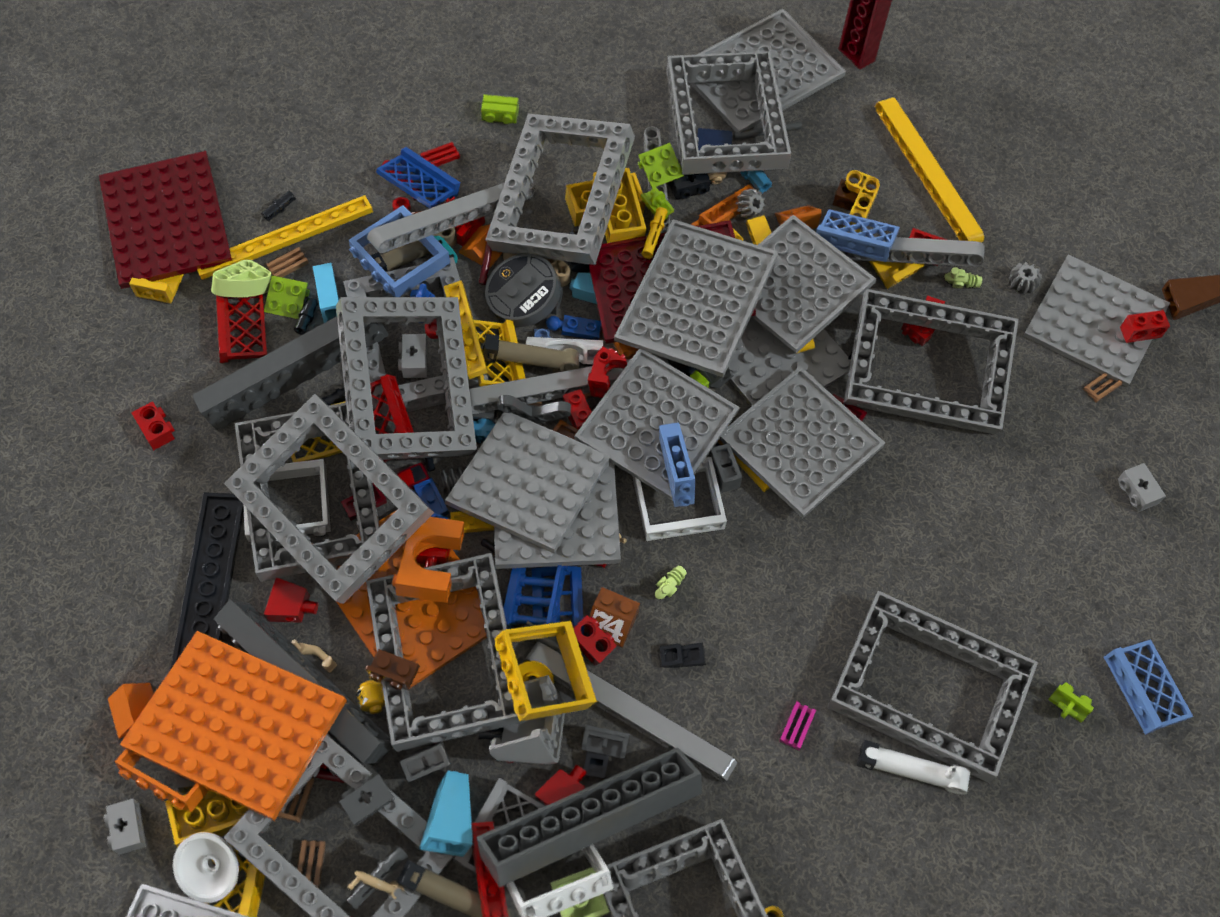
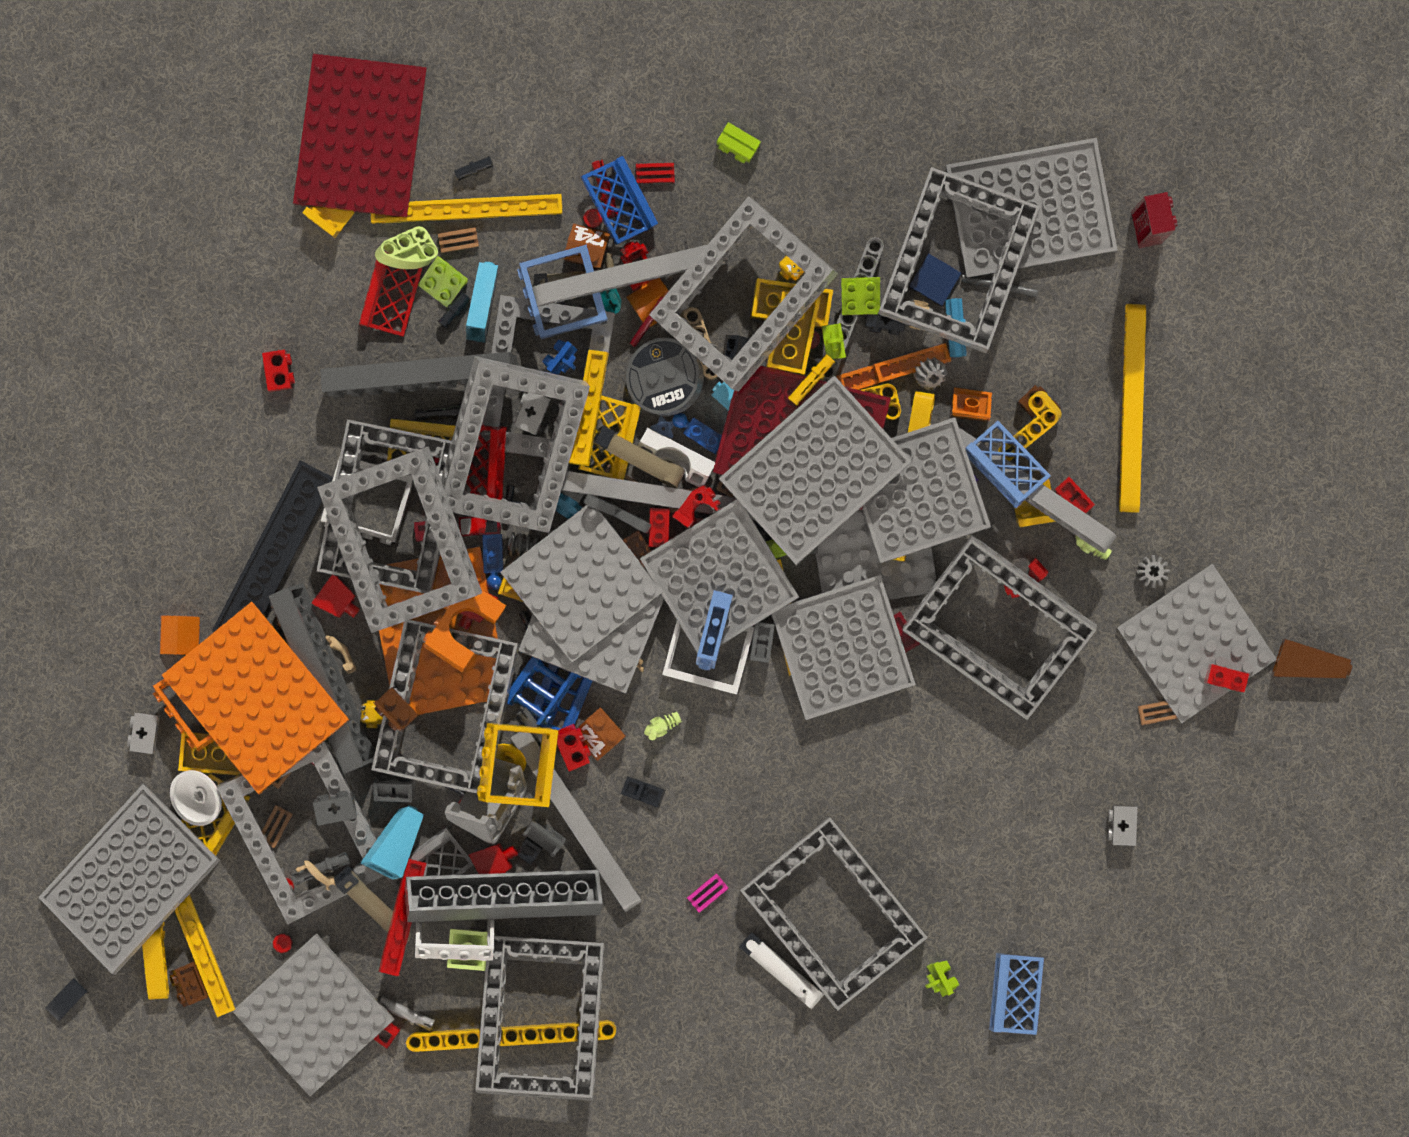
camera: 25 degrees right, 25 degrees up
none -> yellow head [779,256,805,280]

